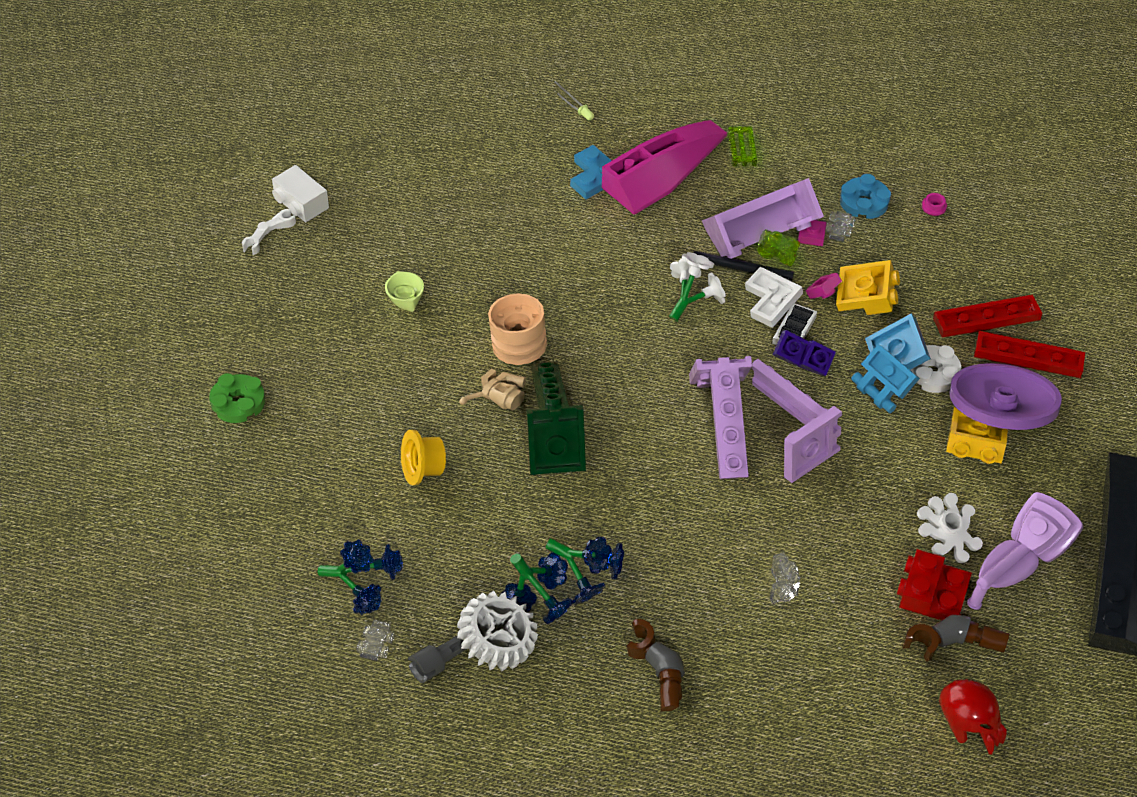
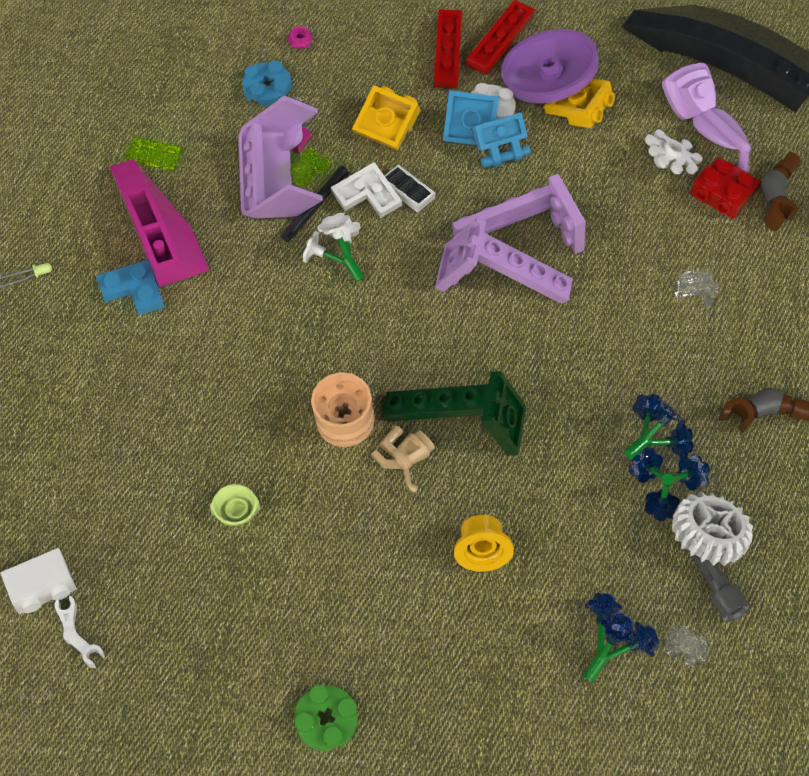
camera: 75 degrees left, 10 degrees up
dark purple slope [773,330,836,376] -> none
dark pink plate [805,273,842,299] -> none

